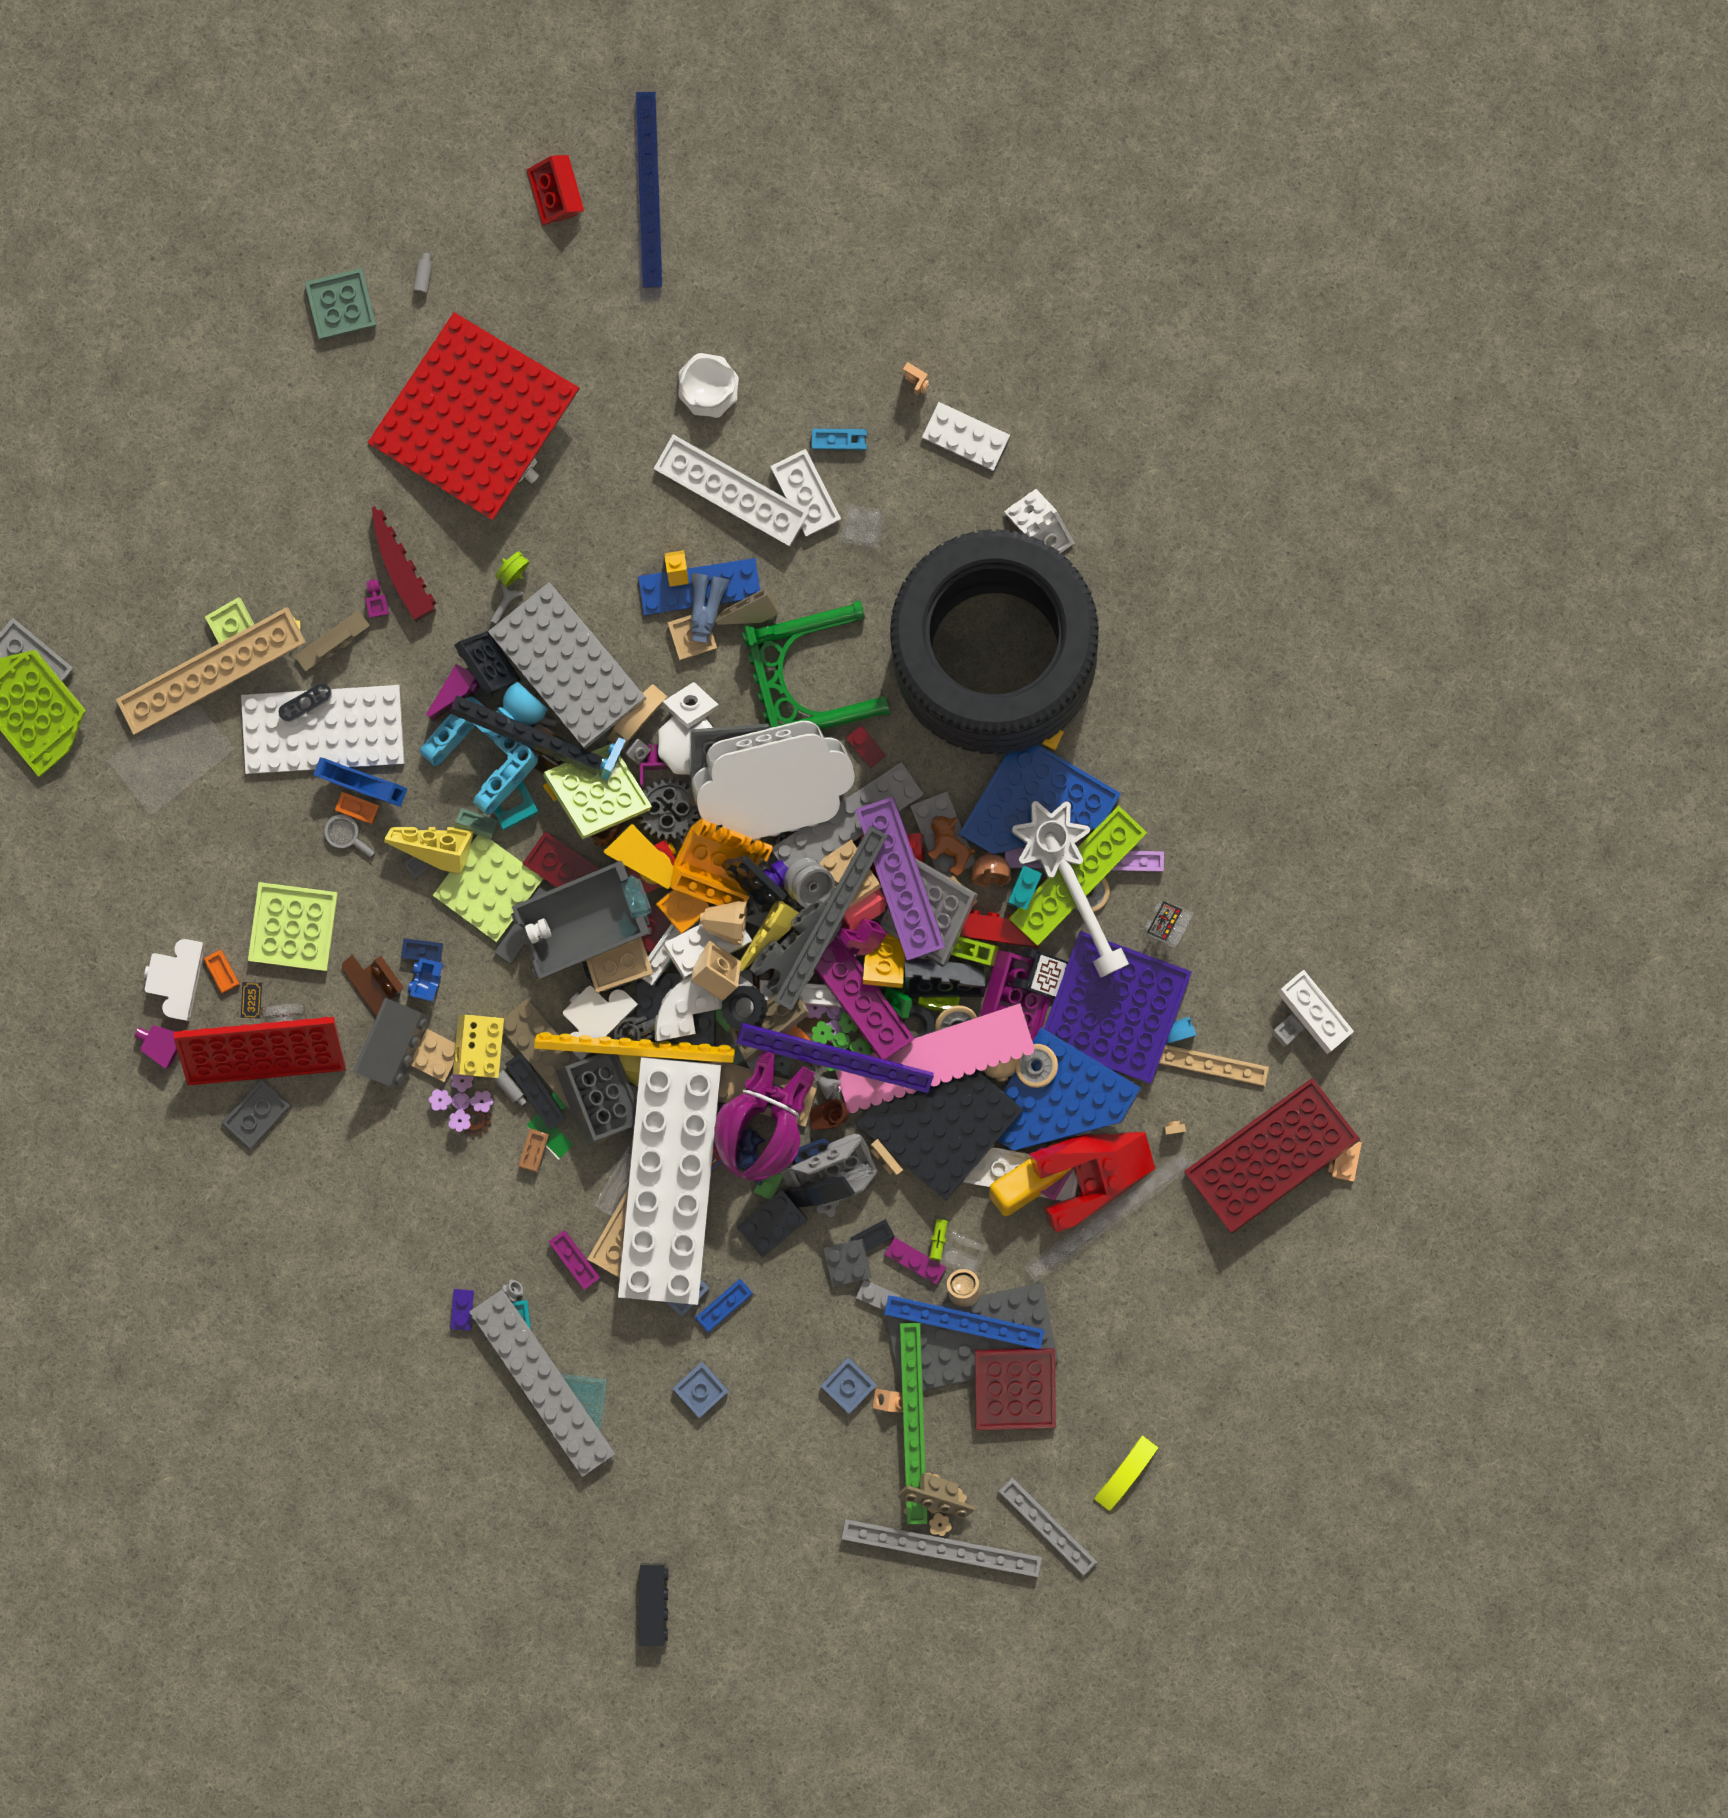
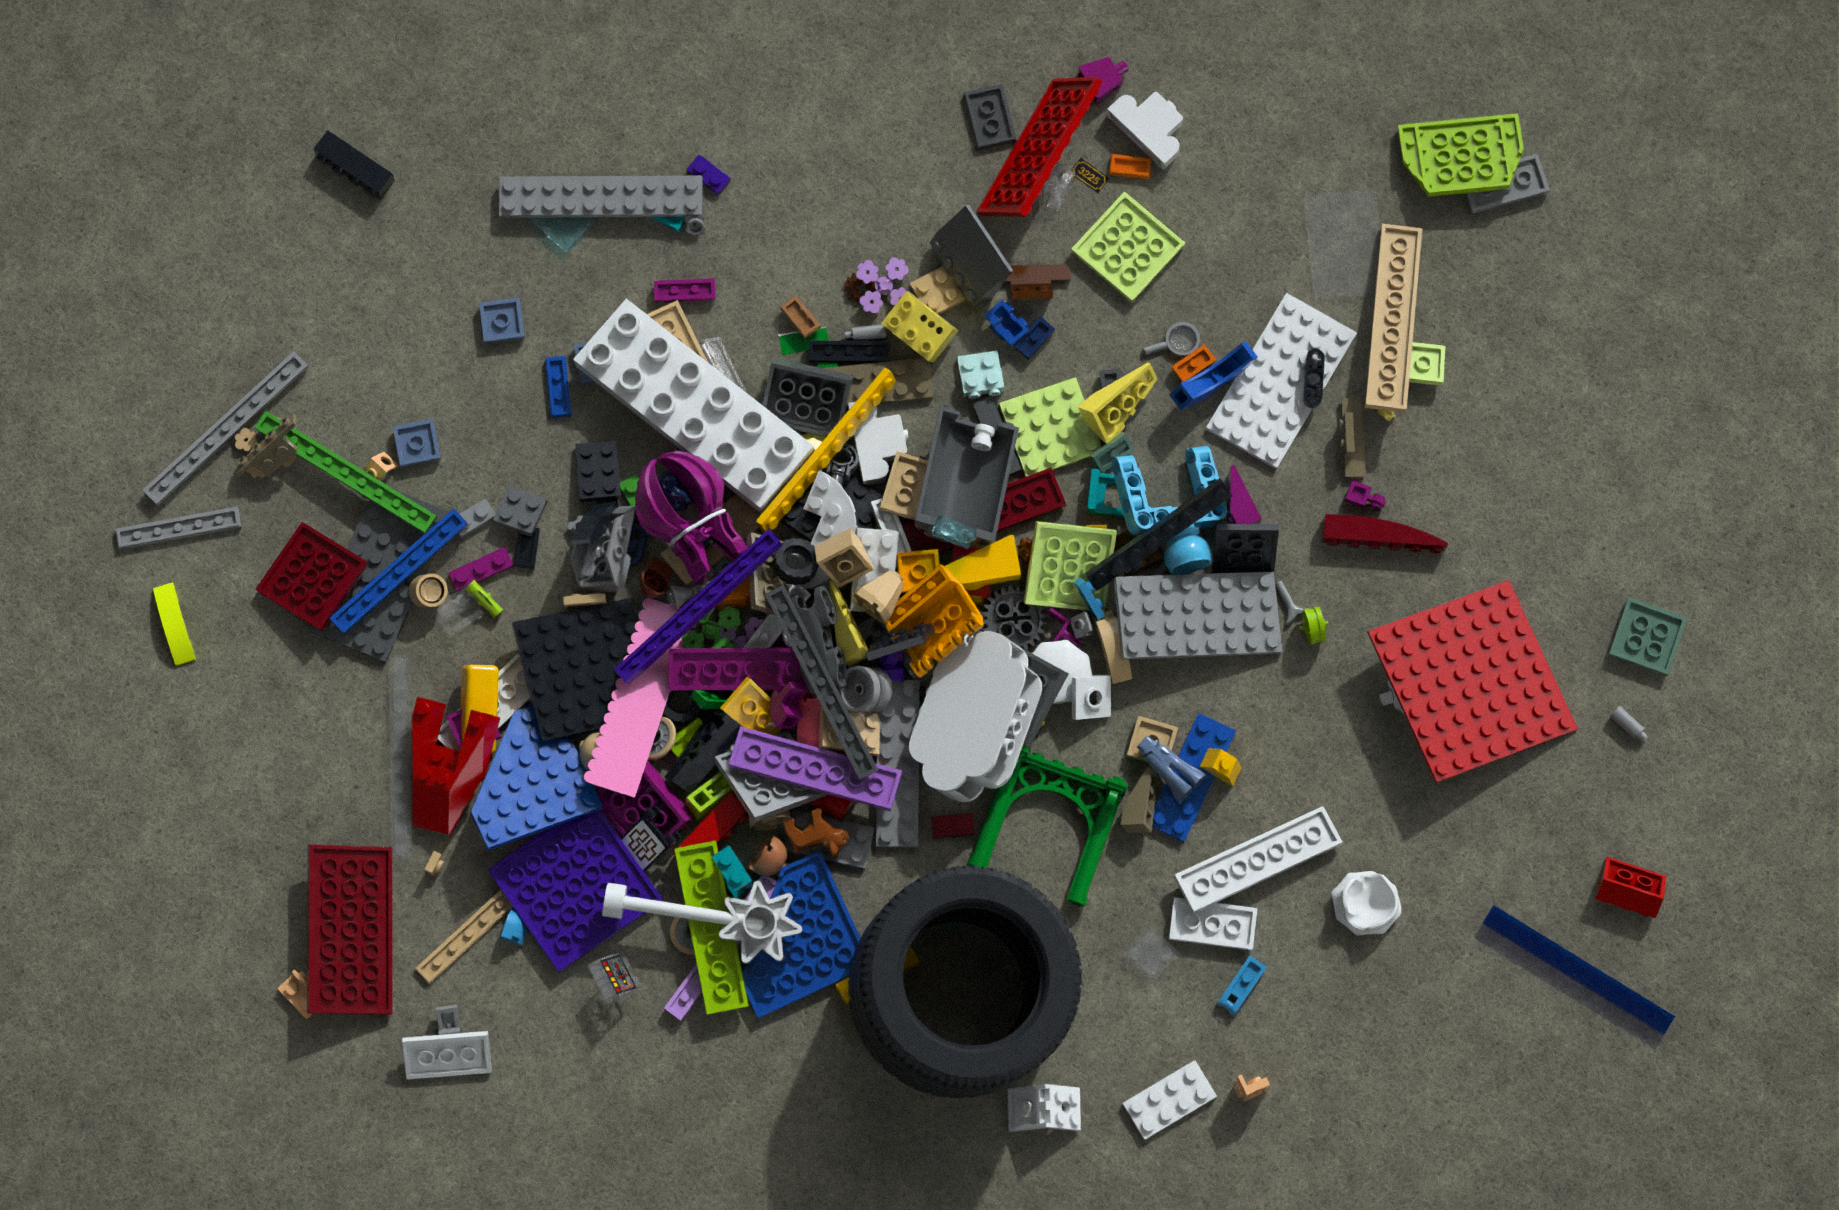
camera: 125 degrees right, 10 degrees down
wheel [1016,1044,1058,1088] -> none
none -> light aqua plate [957,351,1004,399]

